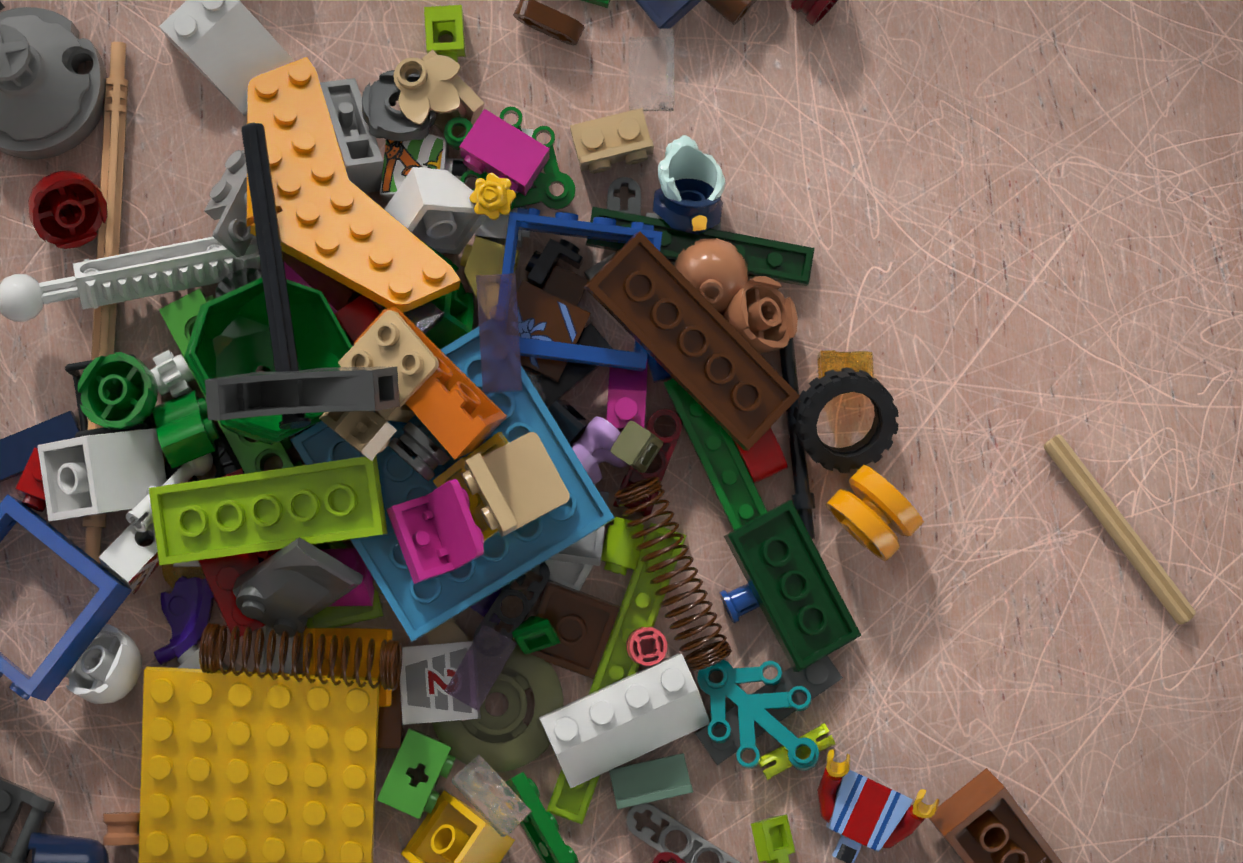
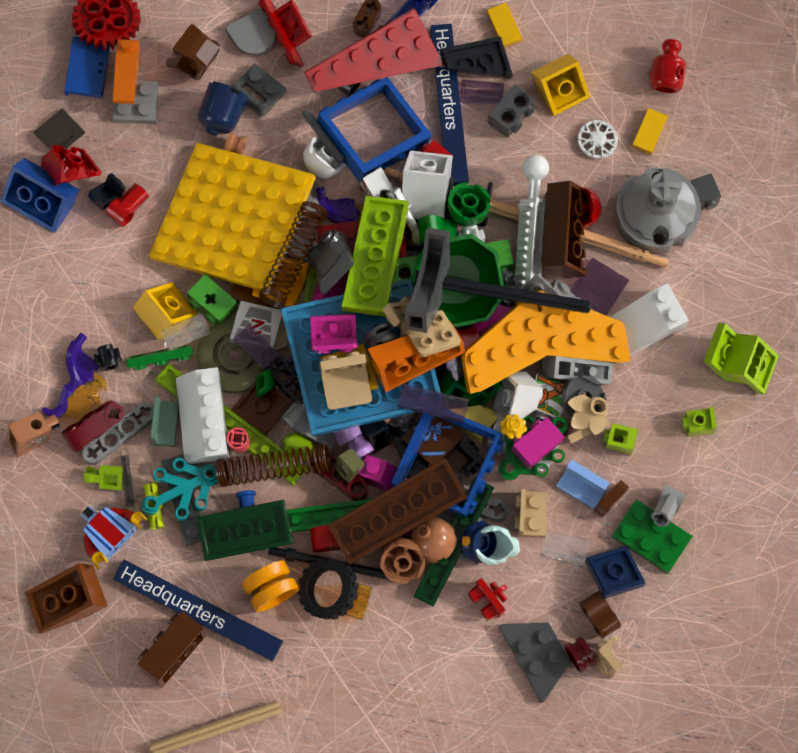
camera: 110 degrees right, 10 degrees down
none -> dark blue tile [113,560,283,662]
none -> dark grey piece [120,448,135,507]
none -> reddish brown brick [137,611,206,688]
none -> dark grey bar [302,109,346,164]
none -> red hips [468,578,508,621]
none -> dark grey wing [499,622,571,703]
none -> reddish brown wedge [541,180,587,279]
none -> light blue panel [556,459,609,510]
none -> clear purple tile [570,257,629,316]

